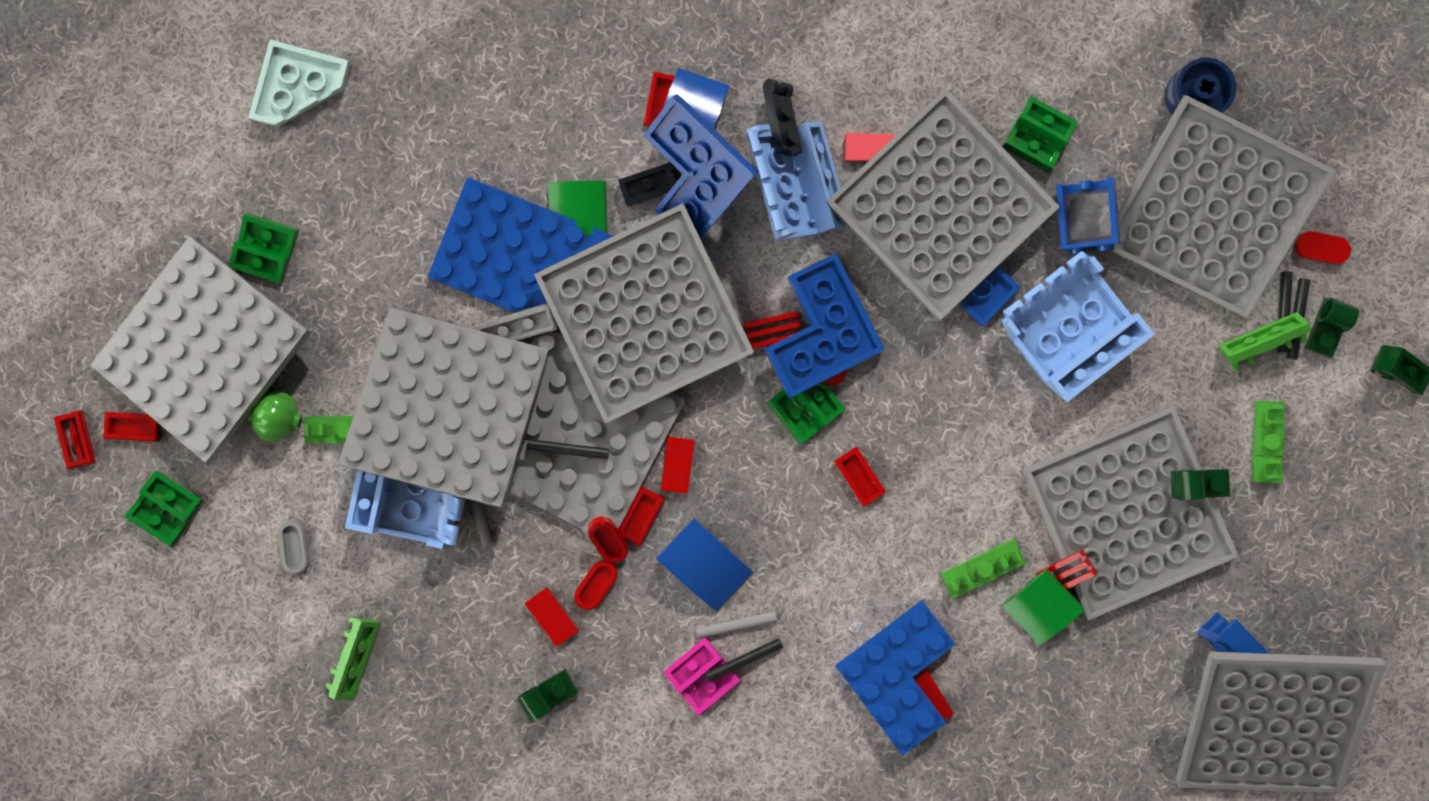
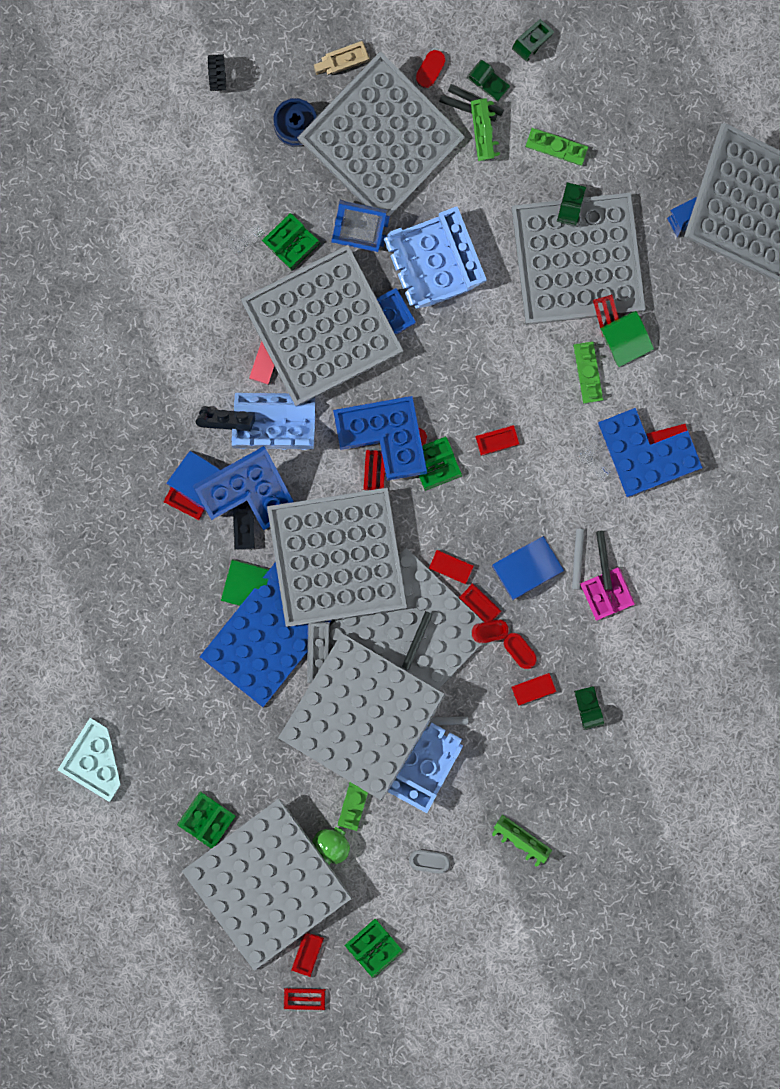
camera: 70 degrees left, 5 degrees down
none -> tan hinge [314,41,370,75]

